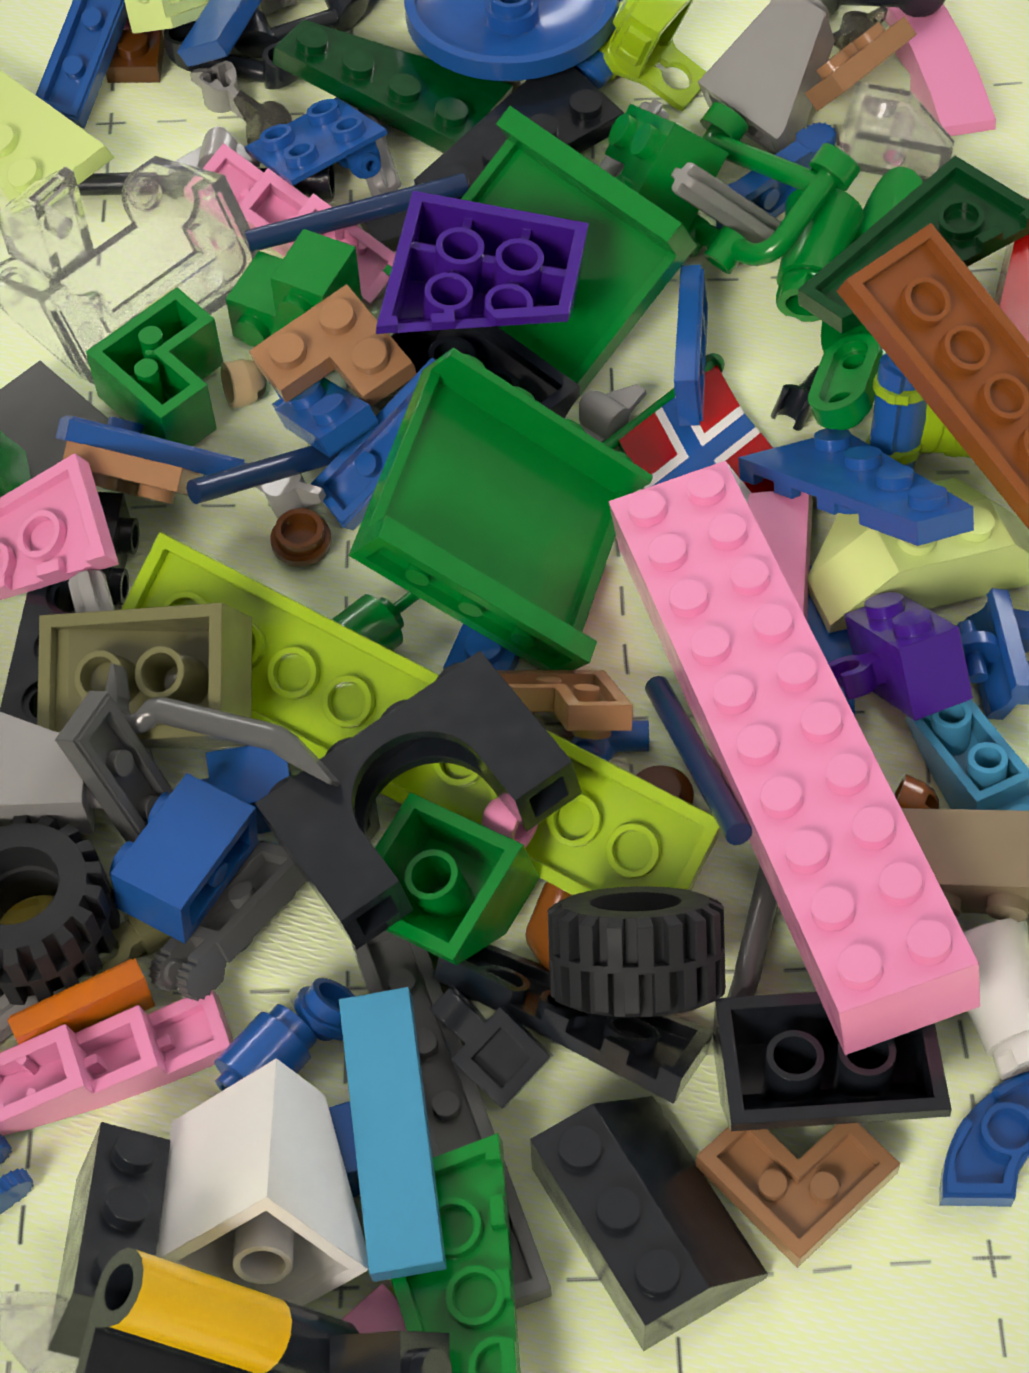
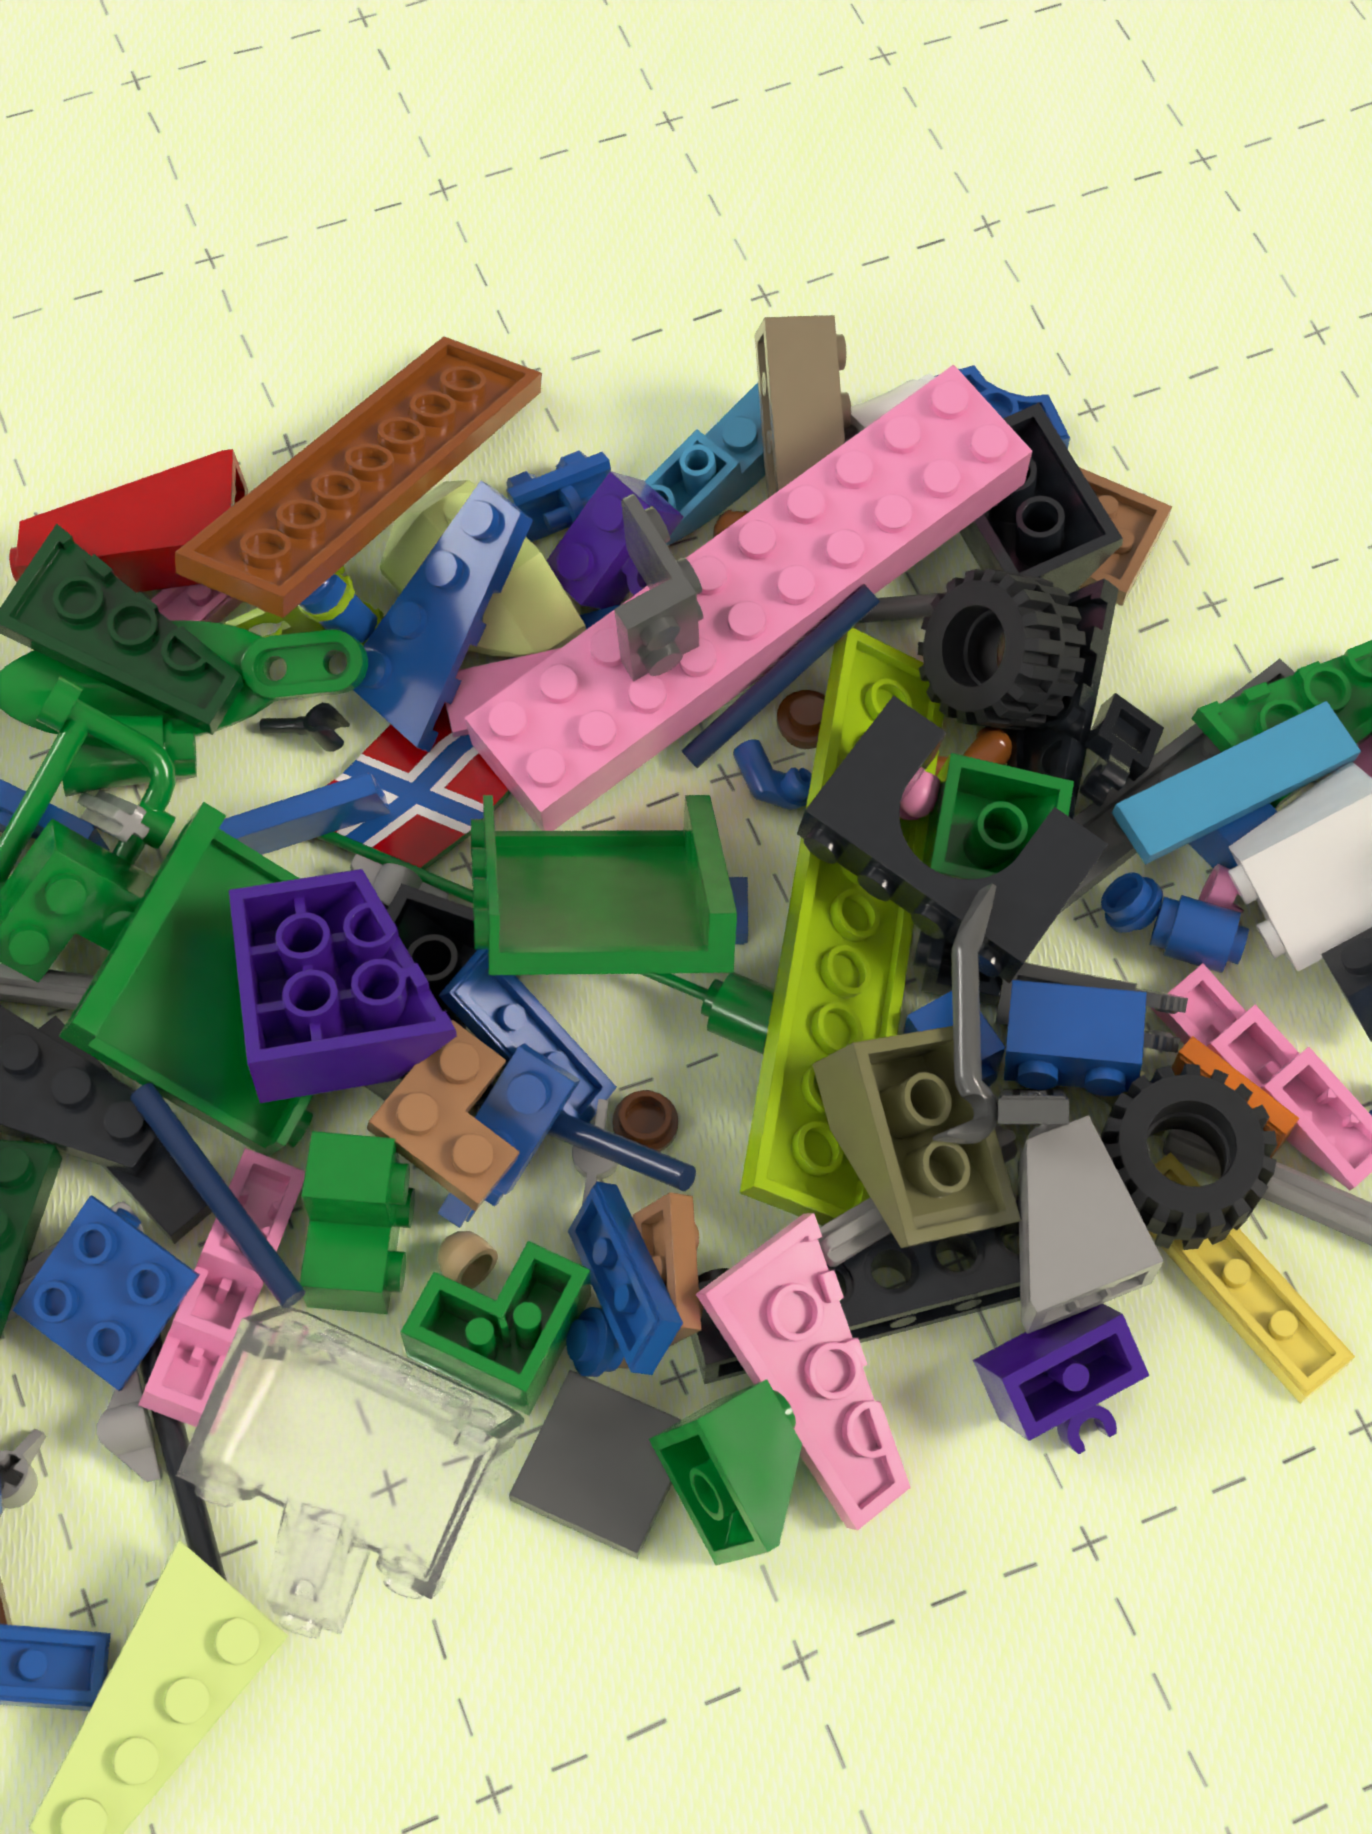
camera: 115 degrees left, 5 degrees up
clear smoke piece [233,90,292,145] -> none
medium nougat plate [497,670,633,740] -> none
black slope [530,1096,768,1352] -> none
none -> dark grey bracket [614,494,704,681]

